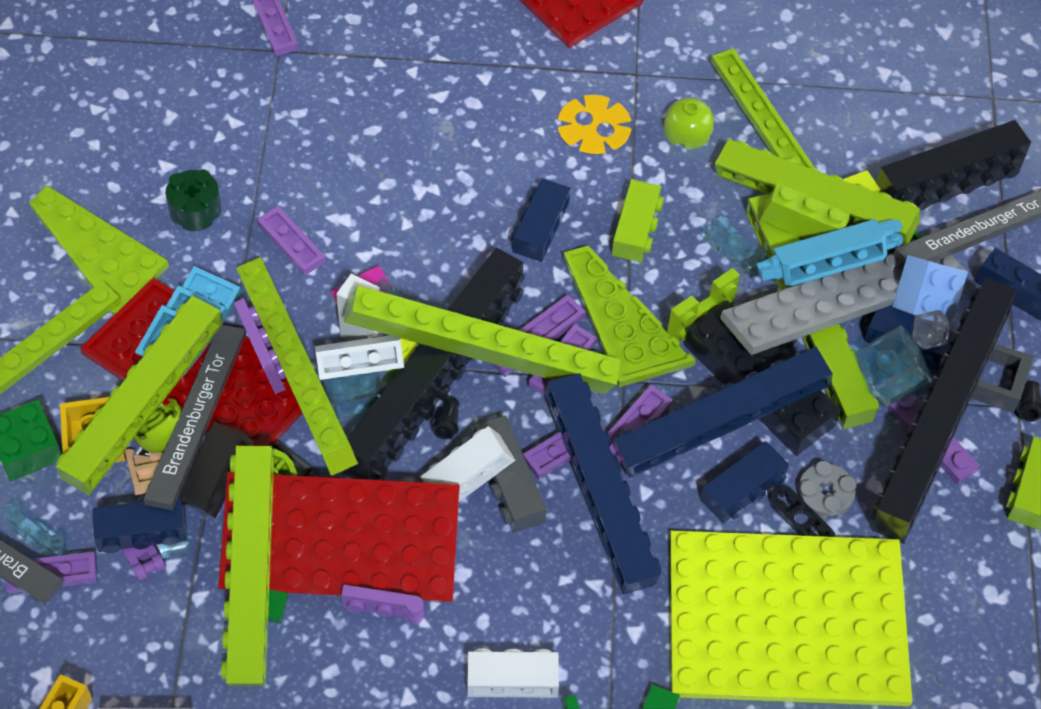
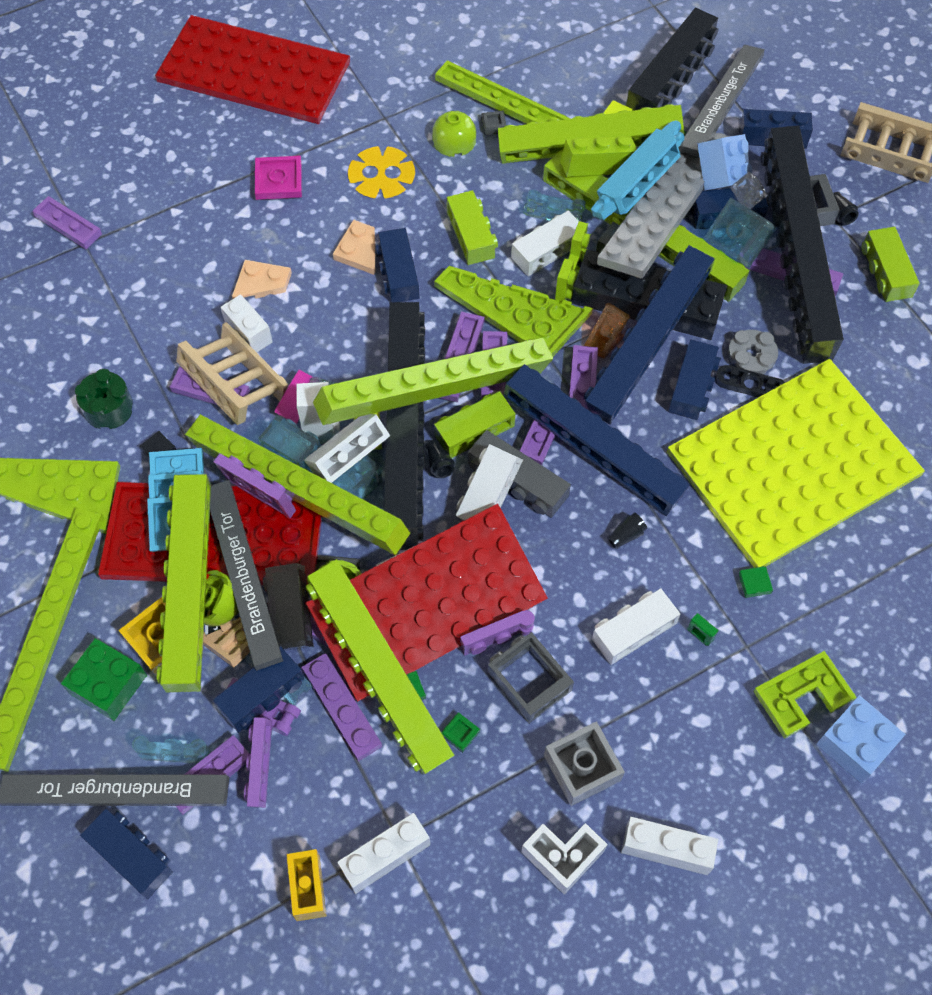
camera: 30 degrees left, 5 degrees up
none -> black tile [139,431,176,458]
none -> tan fence [176,322,288,425]
none -> white brick [221,294,272,352]
none -> light nougat wing [232,260,292,299]
none -> medium lavender plate [244,718,272,808]
none -> dark pink plate [255,156,302,200]
none -> clear light blue brick [258,415,321,473]
none -> medium lavender plate [302,653,382,762]
none -> light nougat wing [333,220,376,275]
none -> lime brick [434,391,516,458]
none -> green tile [441,712,480,753]
none -> dark grey tile [481,111,507,135]
none -> dark grey window [488,632,574,724]
none -> white brick [511,210,579,276]
none -> clear orange slope [584,303,630,359]
none -> black cone [607,512,647,549]

